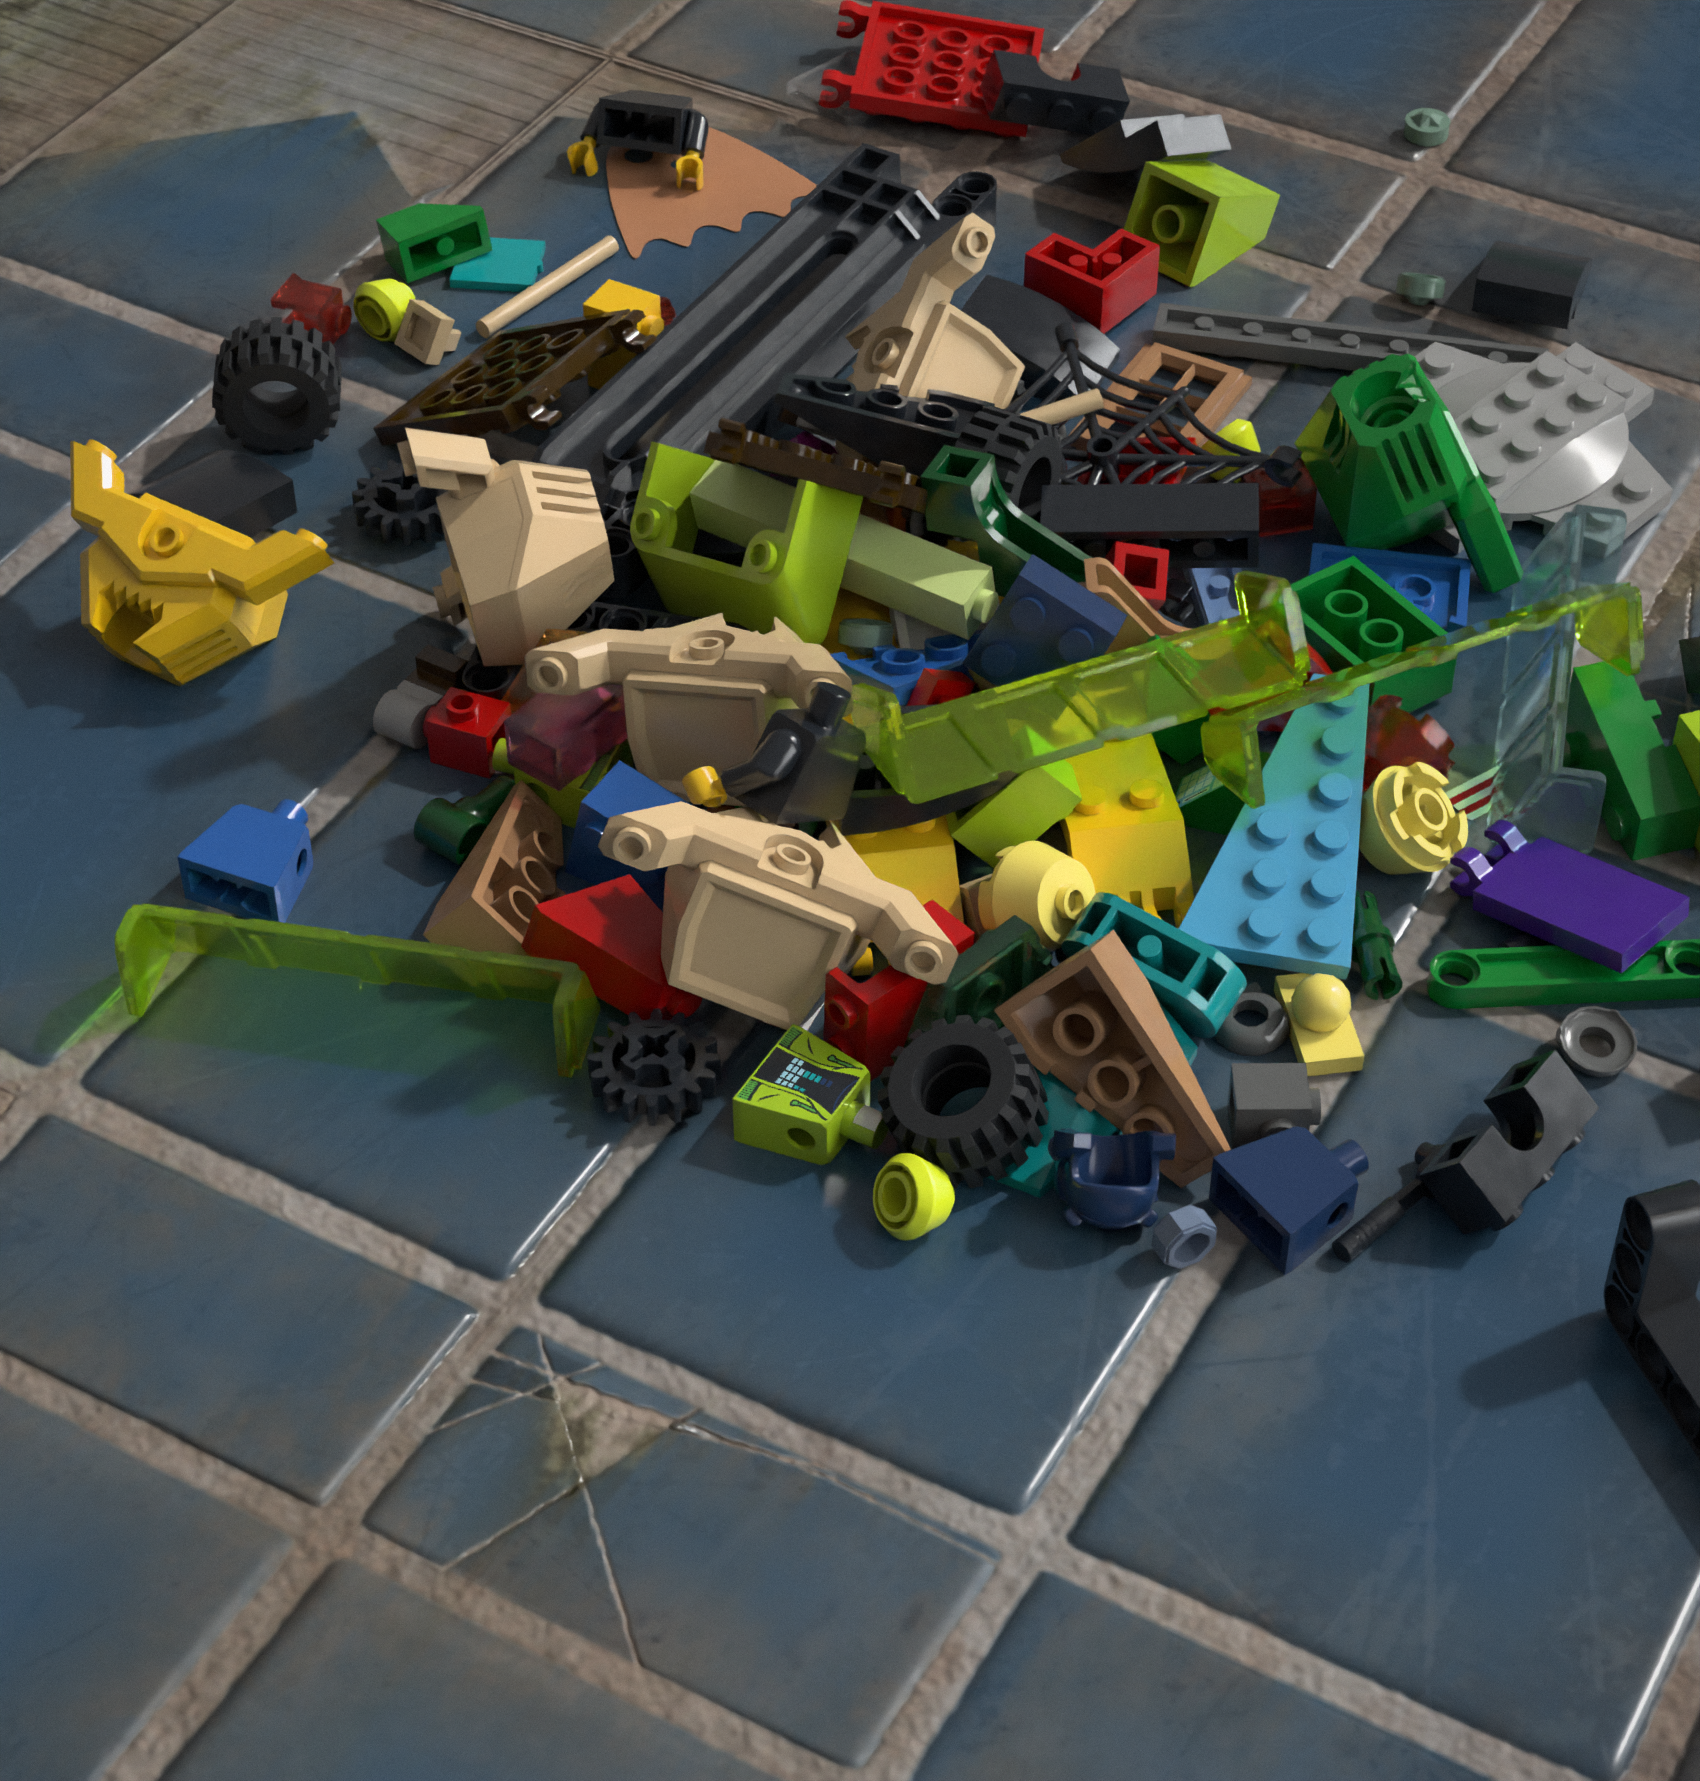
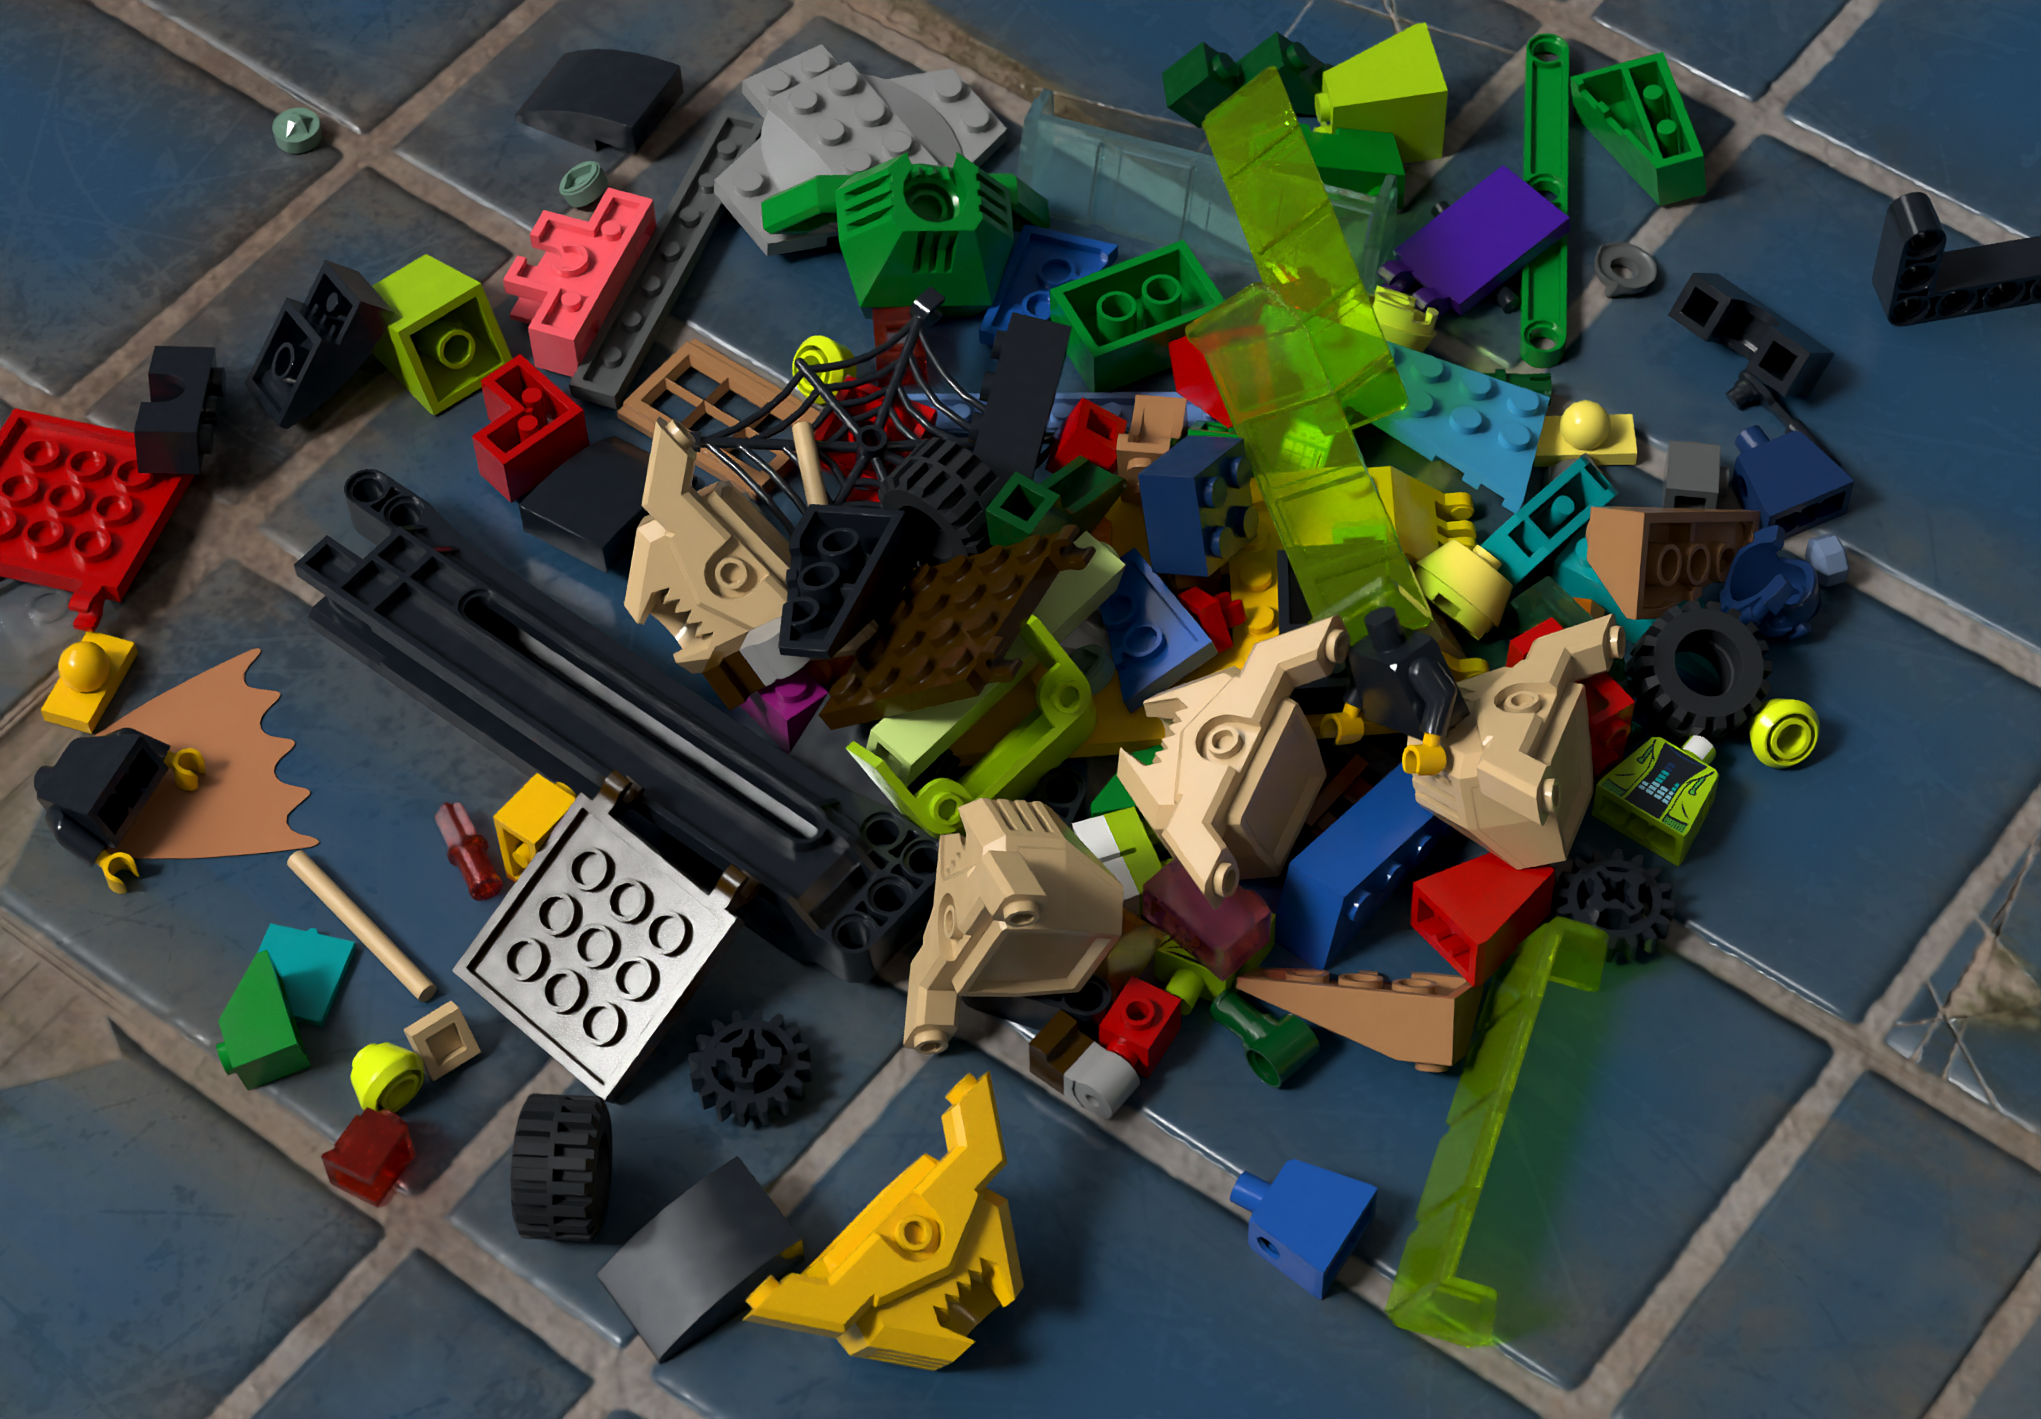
camera: 80 degrees left, 10 degrees up
none -> yellow tile [41,631,138,734]
none -> coral piece [503,187,657,377]

